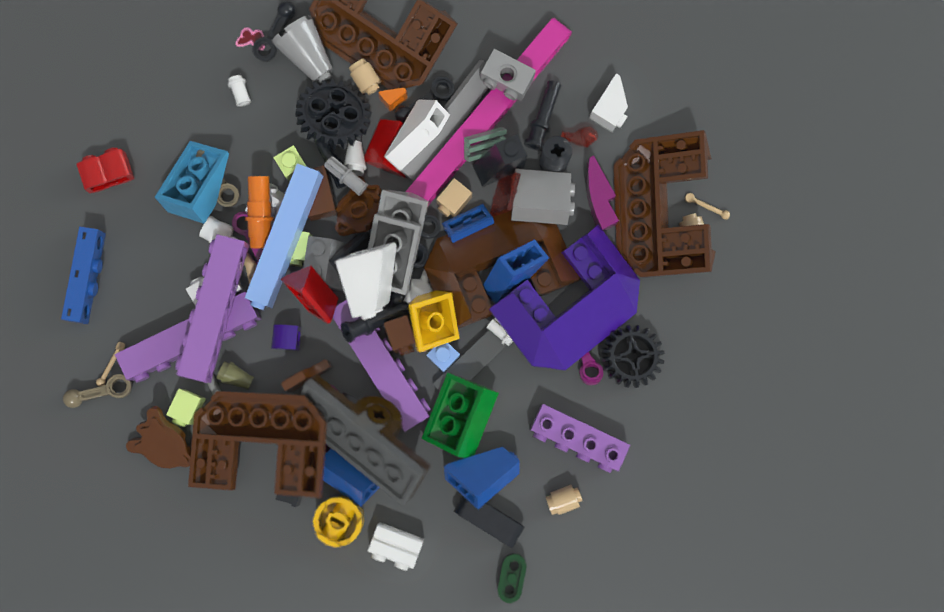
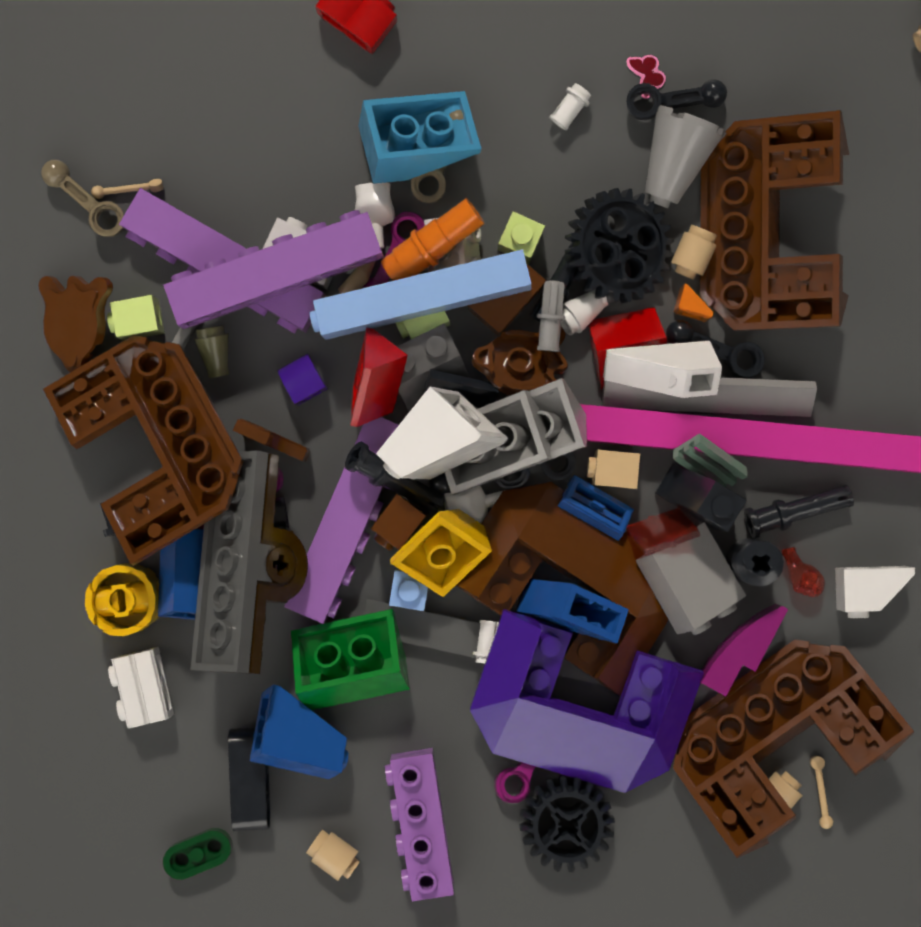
camera: 60 degrees right, 5 degrees up
blue piece [61,226,106,324] -> none
light grey brick [480,49,536,101] -> none

